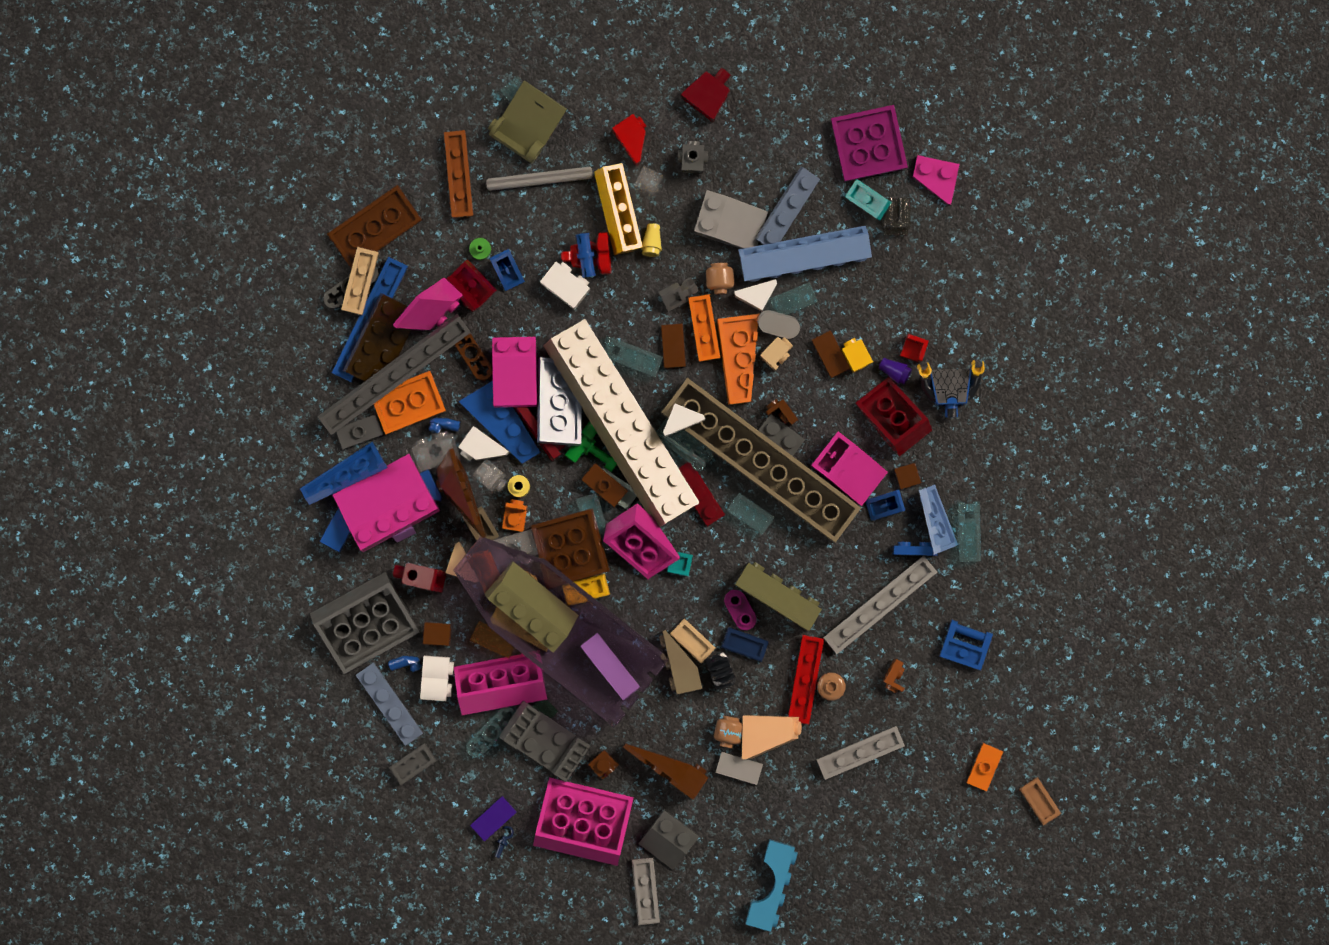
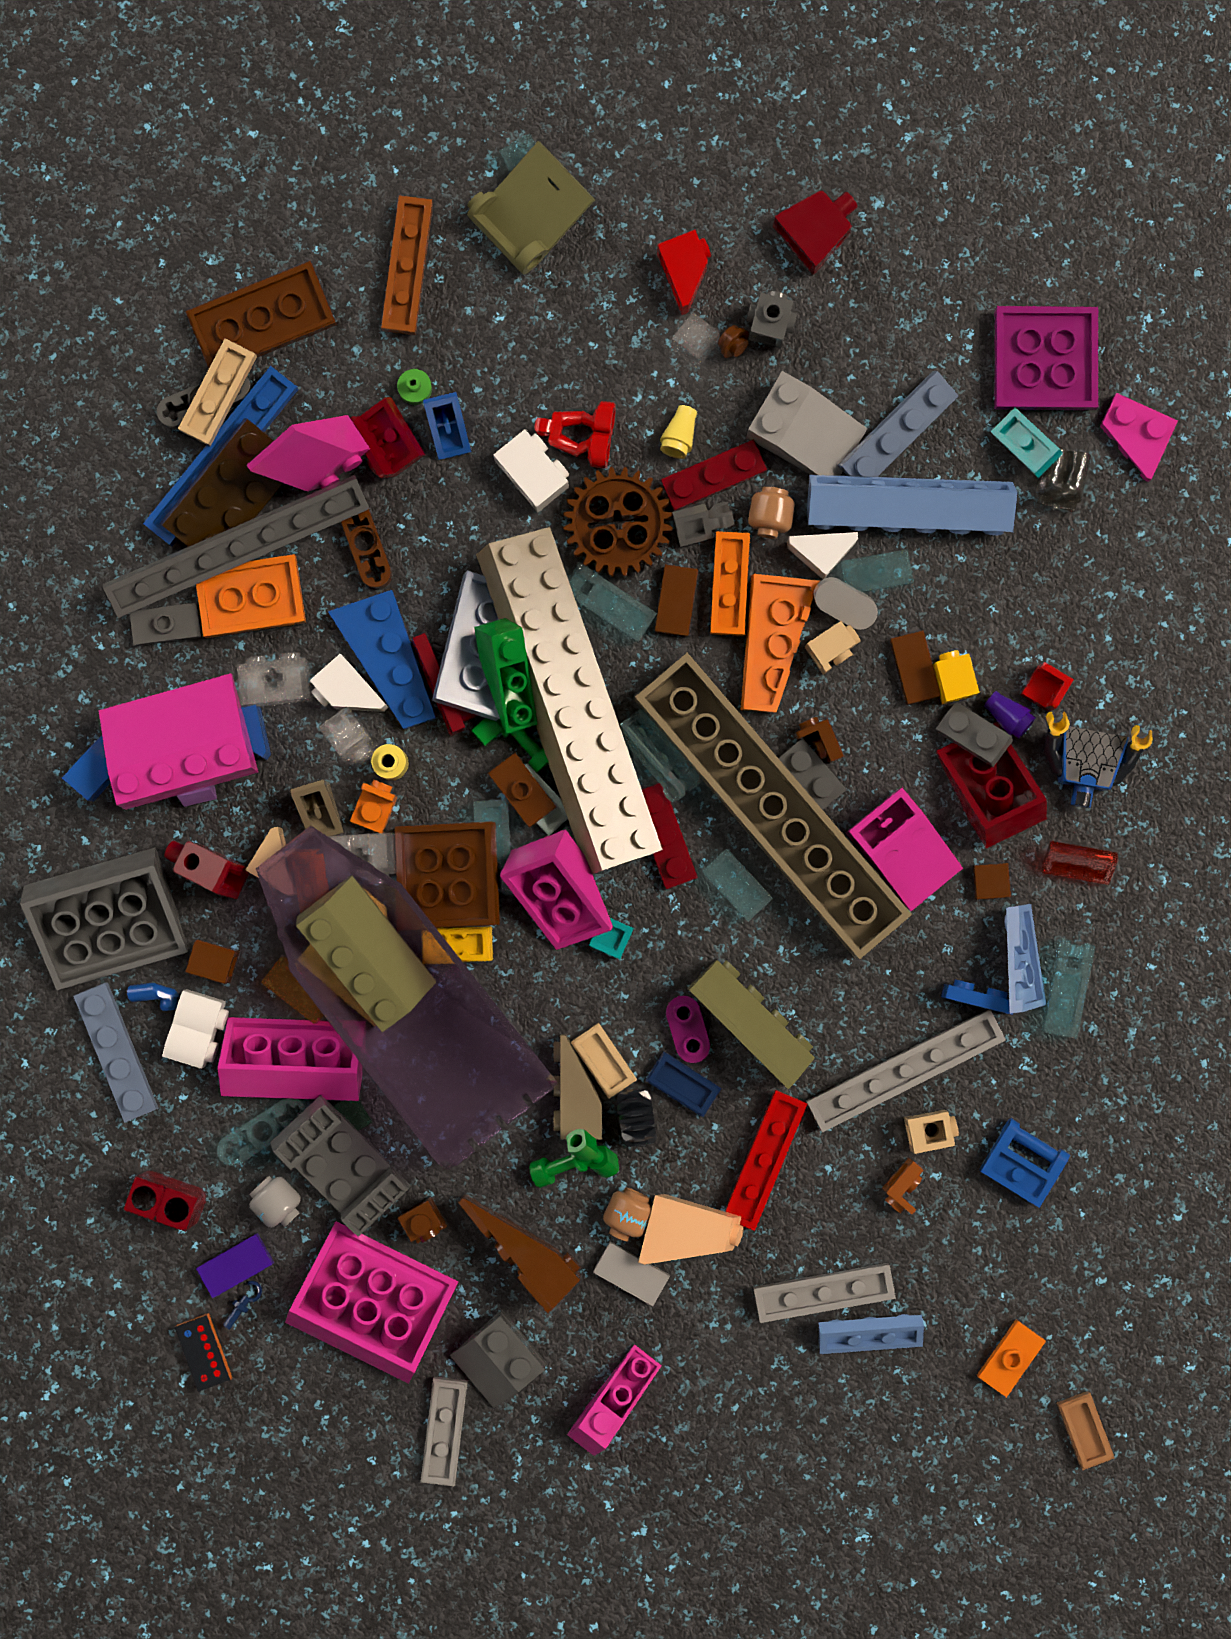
camera: 15 degrees right, 0 degrees up
blue wing [300,442,388,505] -> none
dark grey plate [389,743,437,785] -> none
blue arm [429,418,460,433] -> none
reddish brown wedge [435,448,486,538] -> none
light grey axle [486,167,593,191] -> none
dark pink slope [492,337,537,408] -> none
blue pin [575,233,596,278] -> none
medium lavender slope [580,633,641,701] -> none
yellow brick [594,163,643,255] -> none
white slope [663,404,705,437] -> none
dark azure arch [745,839,798,932] -> none
medium nougat head [817,672,846,701] -> none
blue slope [865,490,905,521] -> none
none -> dark red piece [123,1171,206,1232]
none -> black tile [175,1313,232,1392]
none -> light grey head [249,1176,301,1228]
none -> green slope [474,618,538,734]
none -> green bar [529,1129,619,1188]
none -> reddish brown gear [563,467,673,578]
none -> dark pink slope [567,1345,662,1456]
none -> dark red plate [661,439,767,511]
none -> reddish brown plate [718,325,749,358]
none -> medium blue plate [818,1314,924,1354]
none -> tan brick [904,1110,959,1154]
none -> dark grey plate [936,702,1013,767]
none -> clear red plate [1042,841,1118,885]

